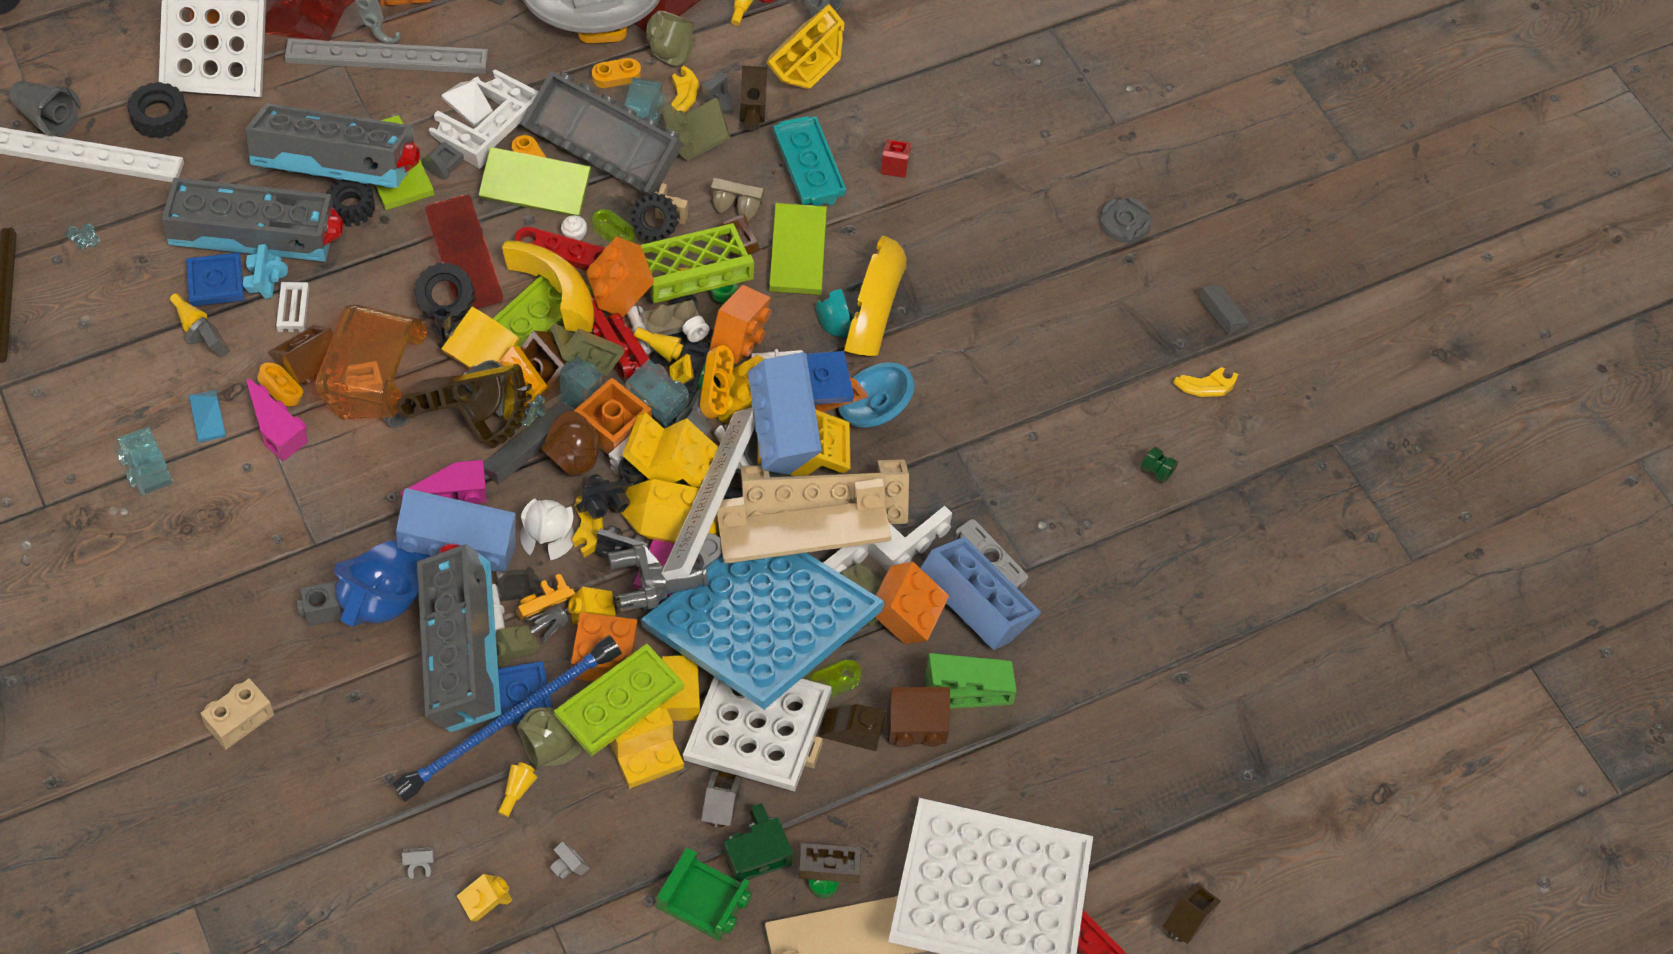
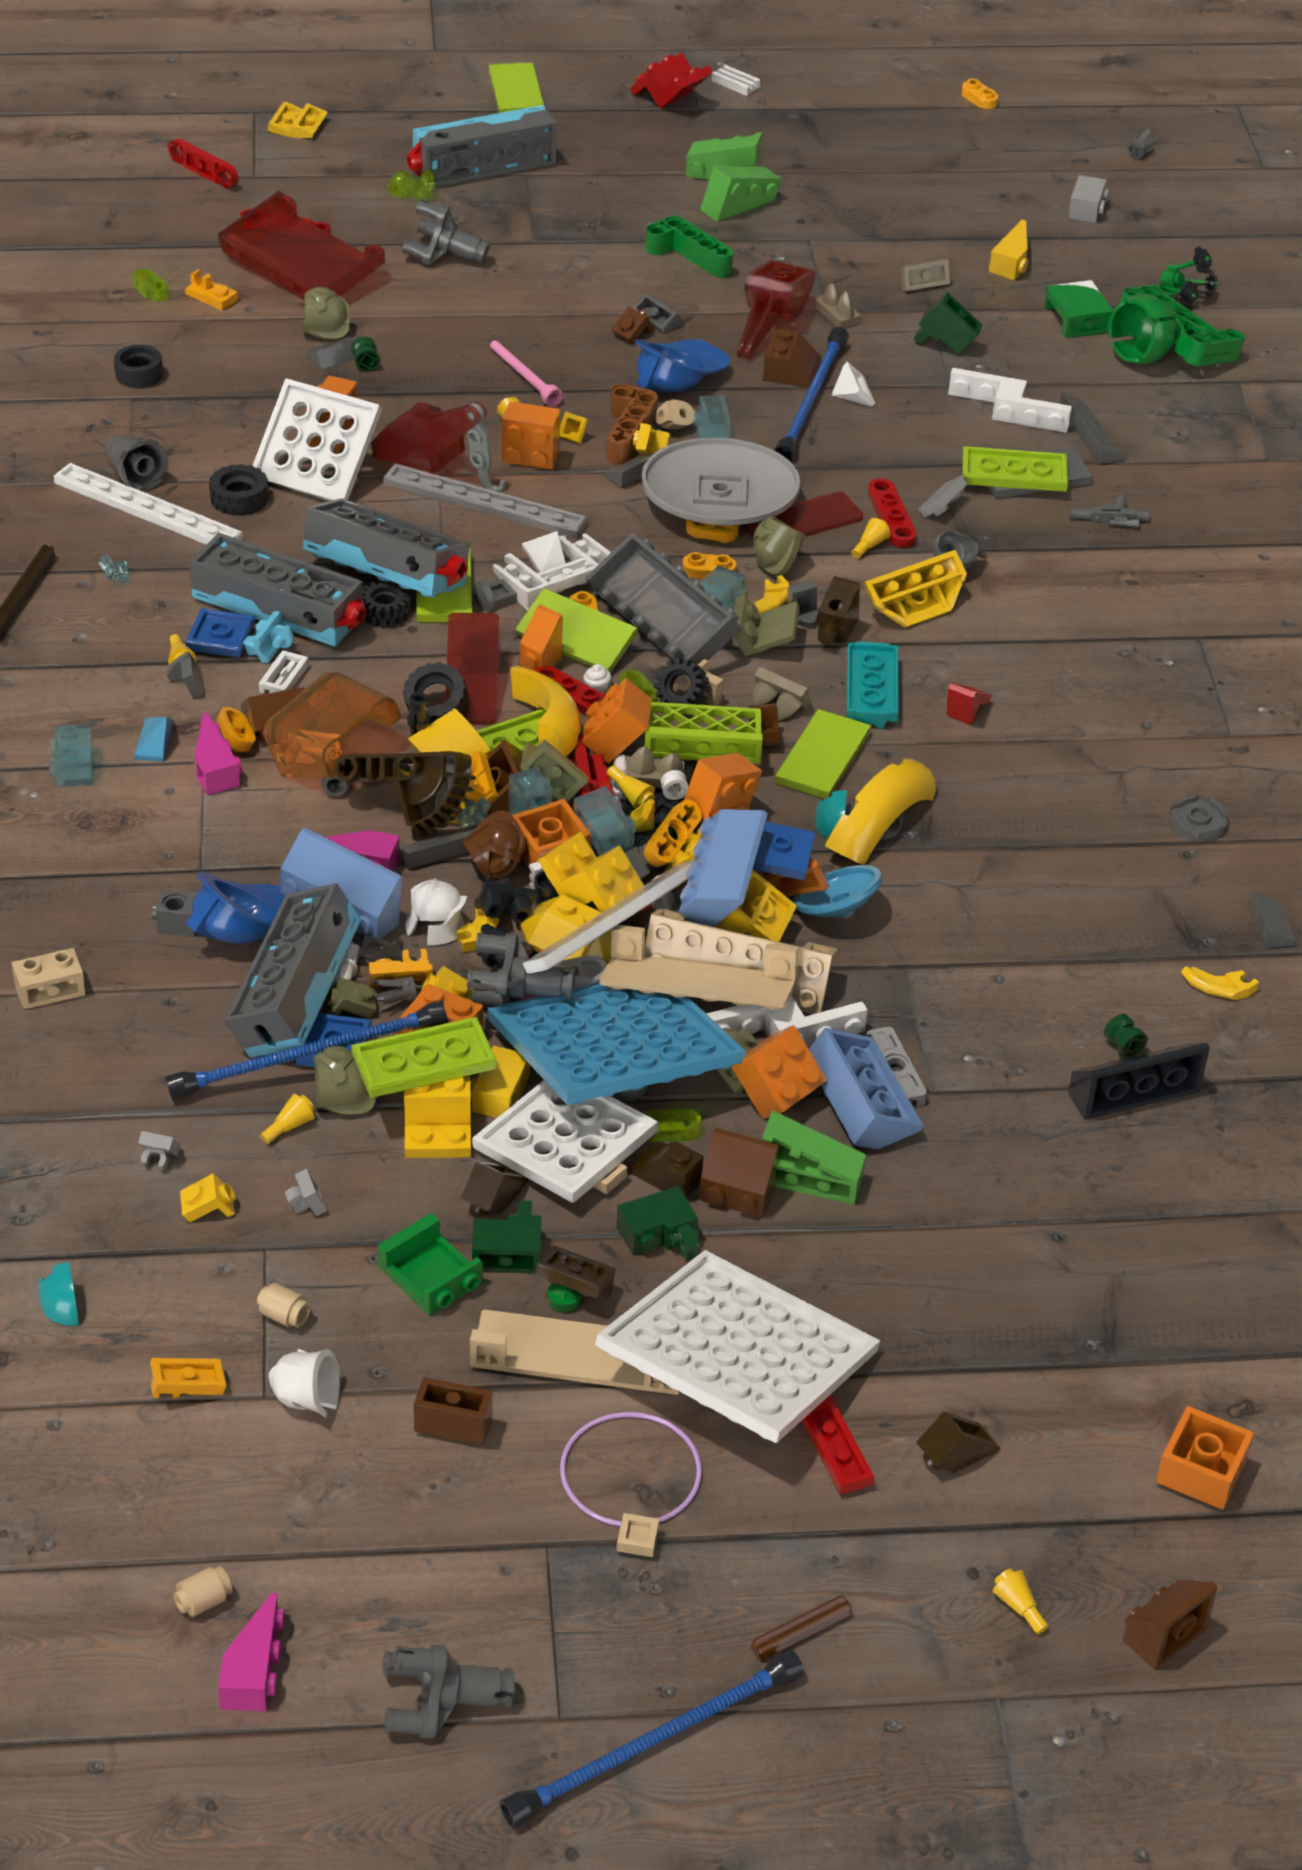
camera: 25 degrees right, 15 degrees down
none -> orange slope [519,604,563,670]
none -> dark green hinge [616,1186,700,1261]
none -> black slope [1068,1043,1210,1120]
none -> orange brick [1156,1406,1254,1510]

